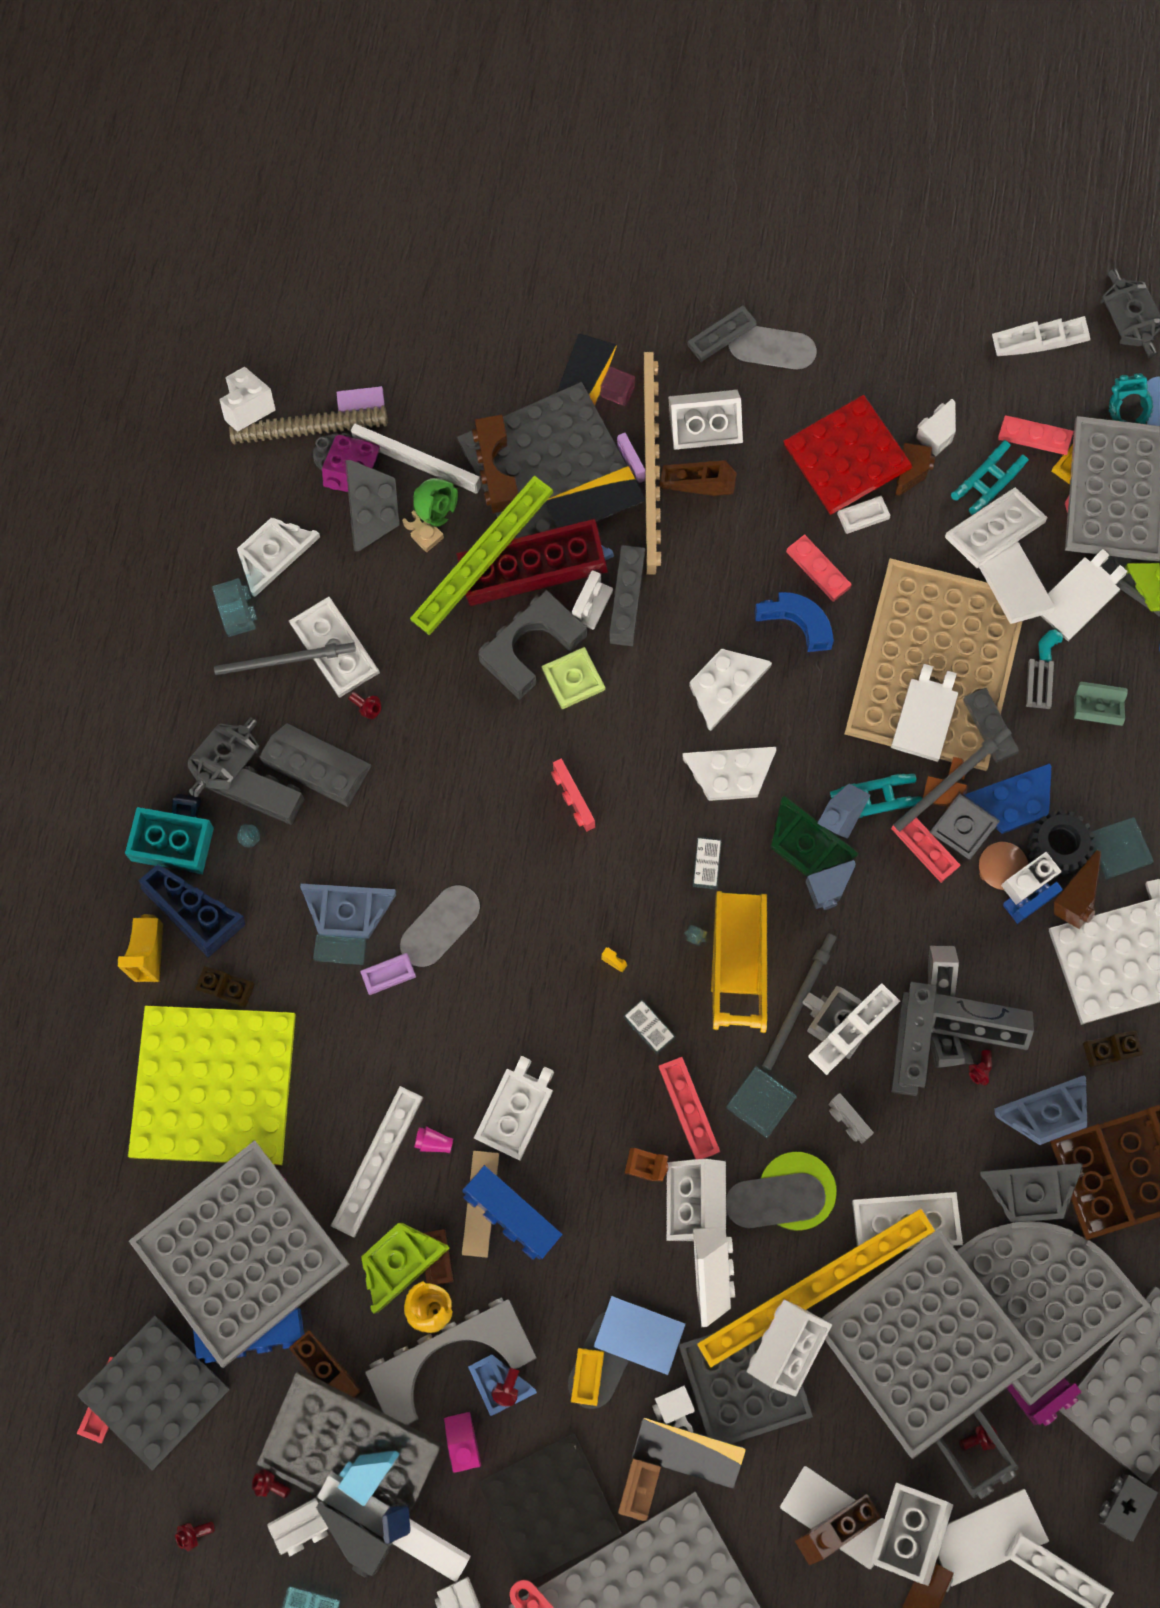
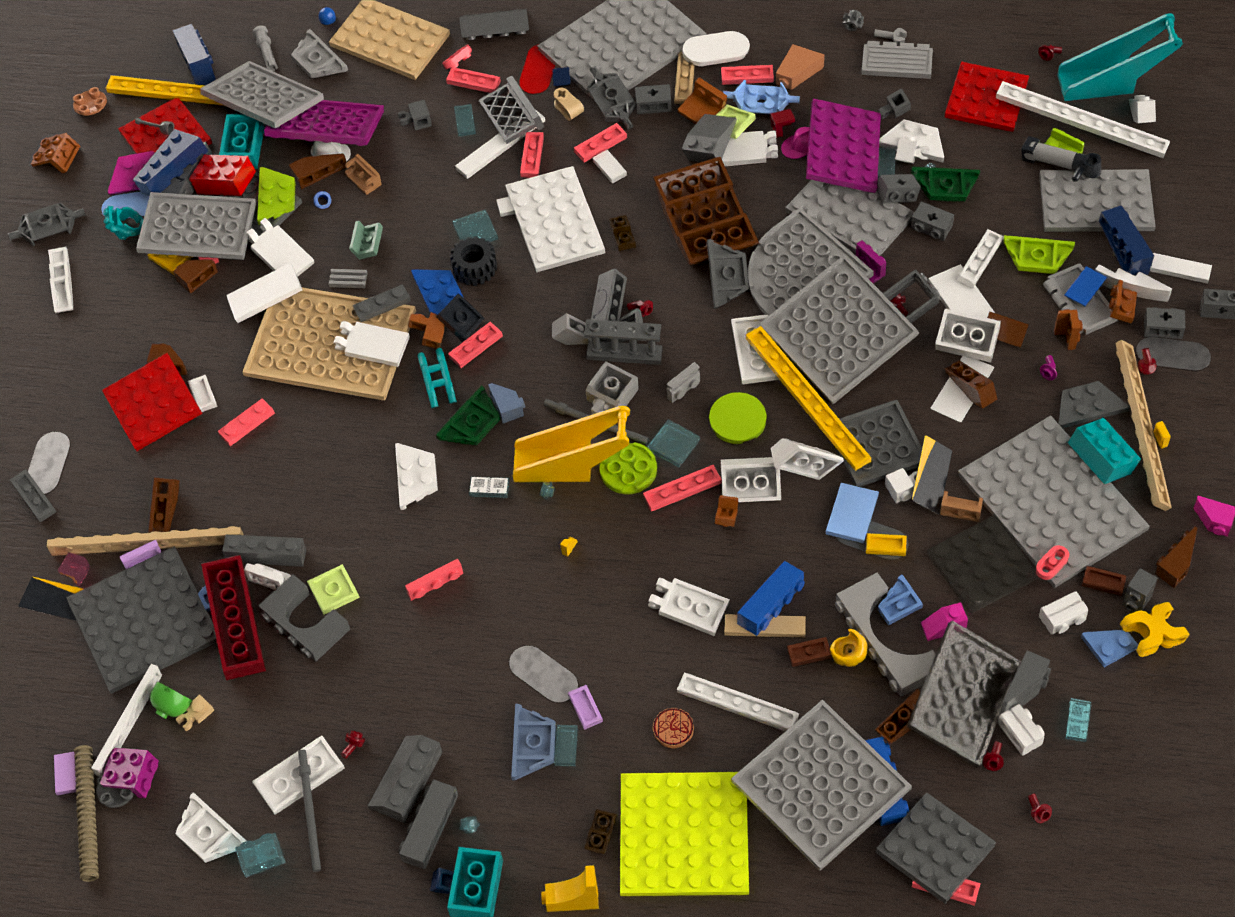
camera: 90 degrees left, 15 degrees down
dark blue wedge [138,864,245,958] -> none
dark grey plate [188,717,259,797] -> none
white brick [219,367,275,432] -> none
white tile [317,1472,471,1582] -> none
medium azure slope [338,1451,399,1506] -> none
dark grey wing [345,460,399,551] -> none
lime wing [361,1223,450,1314] -> none
dark blue slope [382,1506,411,1544] -> none
lime plate [410,475,553,636] -> none
dark pink cone [414,1127,453,1153] -> none
reddish brown arch [472,415,518,513] -> none
dark red plate [492,1367,519,1407] -> none
black sticker [545,466,645,528] -> none
white tile [623,1000,676,1054] -> none
white slope [668,390,743,450] -> none
white wing [689,649,772,731] -> none
flat silver sticker [726,1173,825,1228] -> none
white slope [747,1300,832,1397] -> none
blue arch [754,592,834,652] -> none
white slope [808,983,900,1075] -> none
sand blue slope [817,784,871,838] -> none
dark grey bar [893,726,1012,832] -> none
white slope [916,399,956,456] -> none
white tile [945,487,1047,568] -> none
teal piece [951,440,1029,515] -> none
nougat dish [979,842,1028,890] -> none
sand blue wing [995,1075,1087,1145] -> none
coral plate [998,415,1074,455] -> none
white slope [1001,852,1062,905] -> none
blue bracket [1003,882,1063,924] -> none
teal arm [1038,629,1063,663] -> none
reddish brown slope [1054,850,1101,929] -> none
none -> reddish brown slope [173,260,218,294]
none -> lime tile [600,442,657,494]
none -> tile [653,708,694,748]

